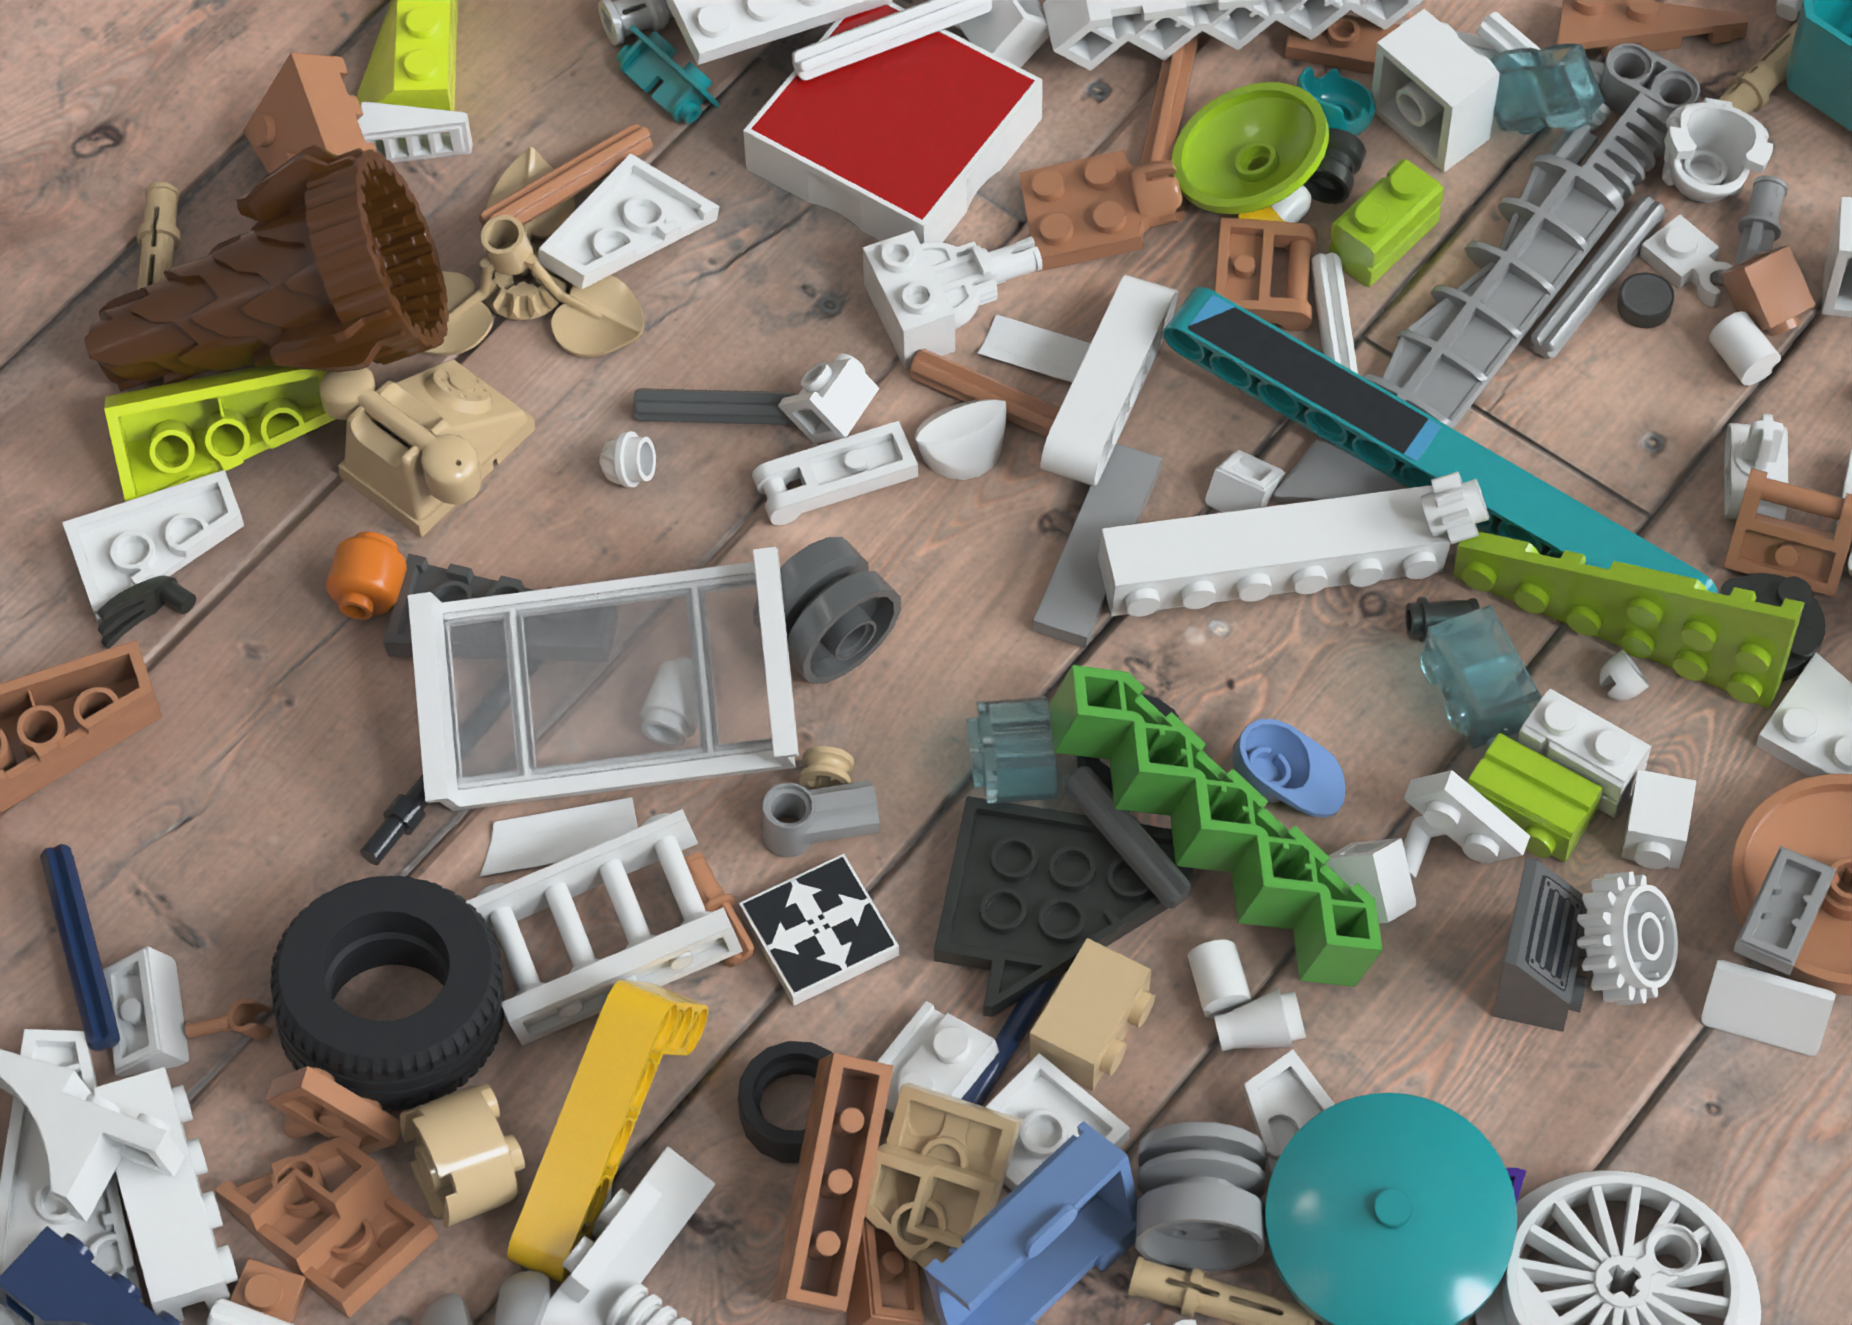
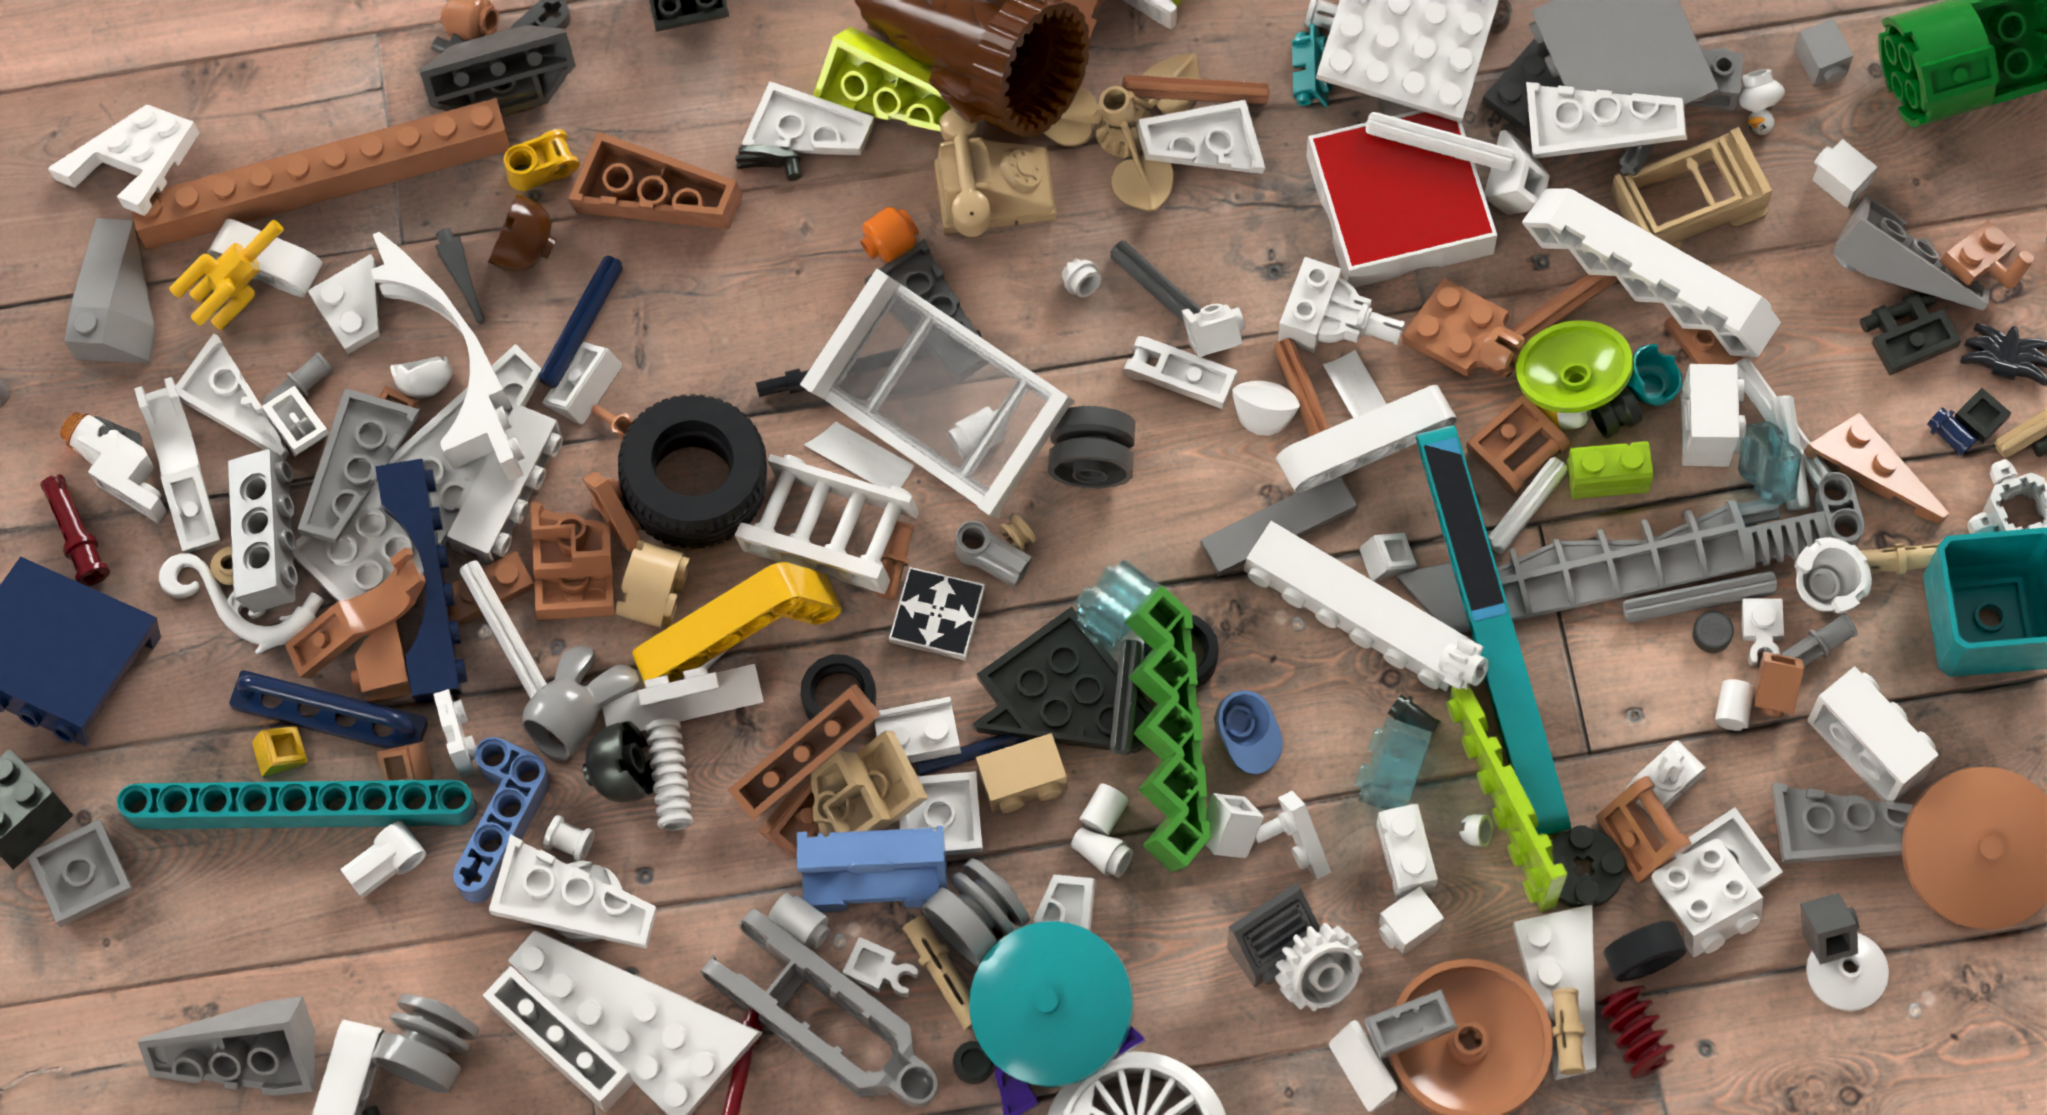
camera: 45 degrees right, 10 degrees up
lime brick [1467,733,1604,863] -> none

